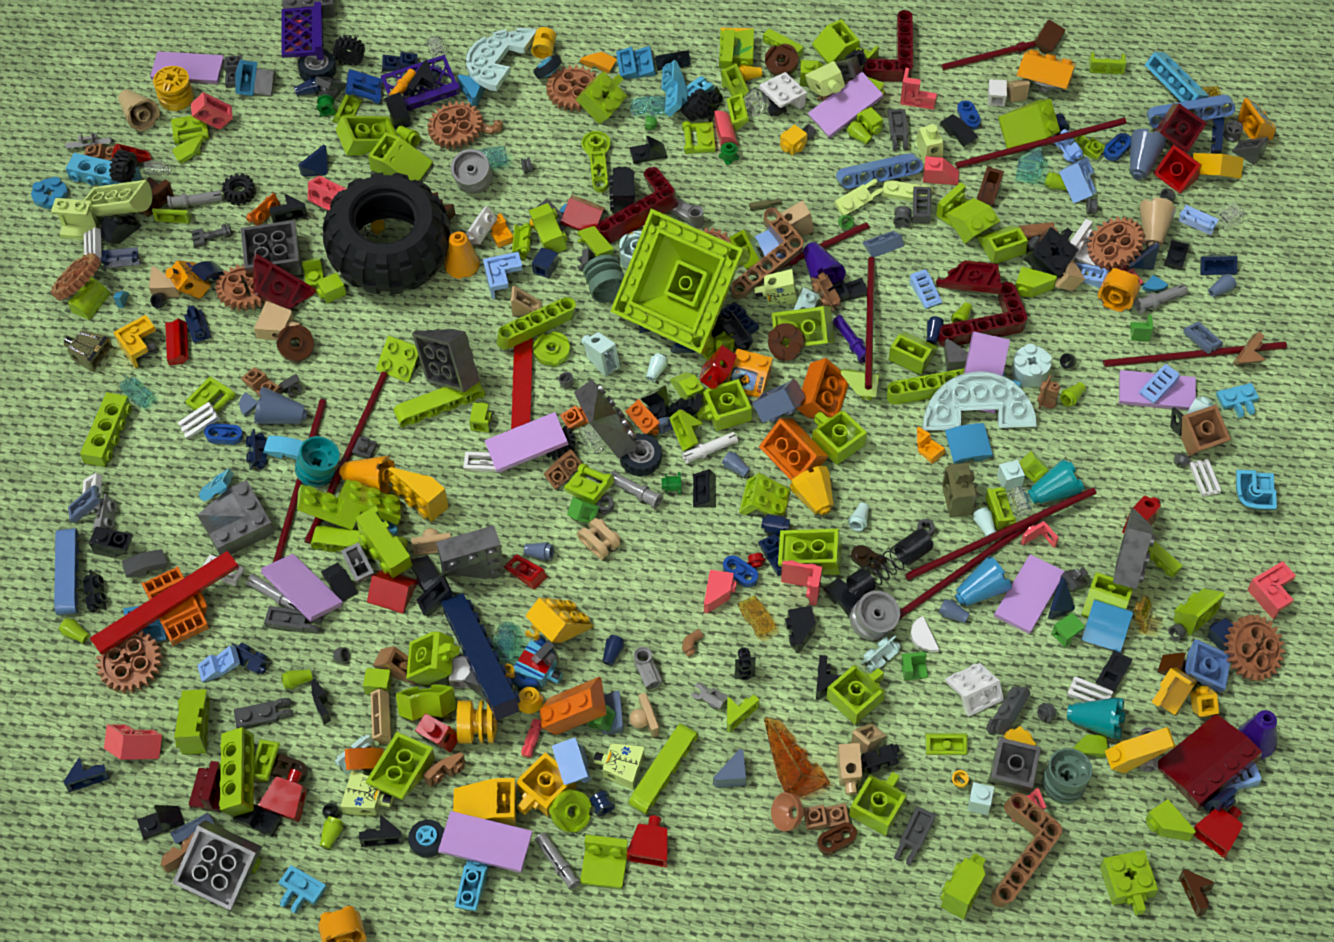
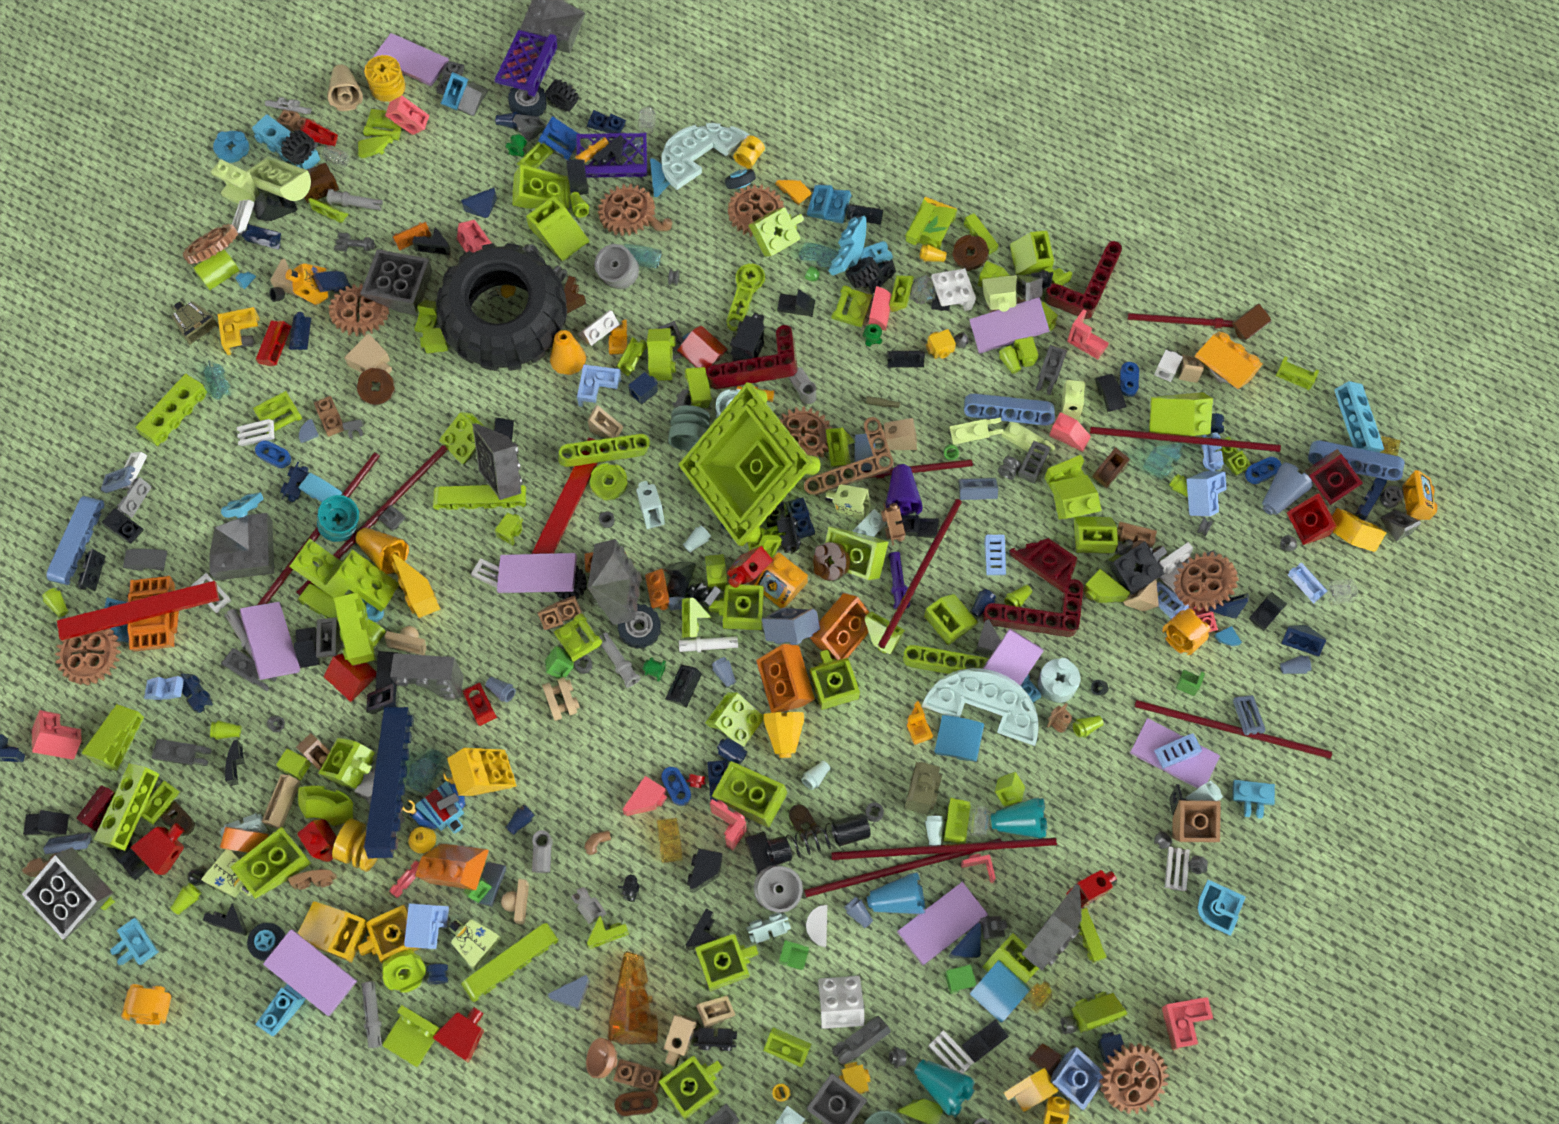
camera: 20 degrees right, 10 degrees up
black tyre [222,173,256,206] -> none
dark red wing [253,254,316,310] -> none
sand blue cone [254,387,308,424] -> none
lime slope [721,63,751,97] -> none
light aqua brick [997,460,1025,491] -> none
light grey pin [1134,284,1188,314] -> none
tan cone [1139,197,1176,248] -> none
medium nougat slope [1232,332,1266,365] -> none
none -> black hinge [887,350,925,368]
none -> dark grey plate [1188,855,1208,874]

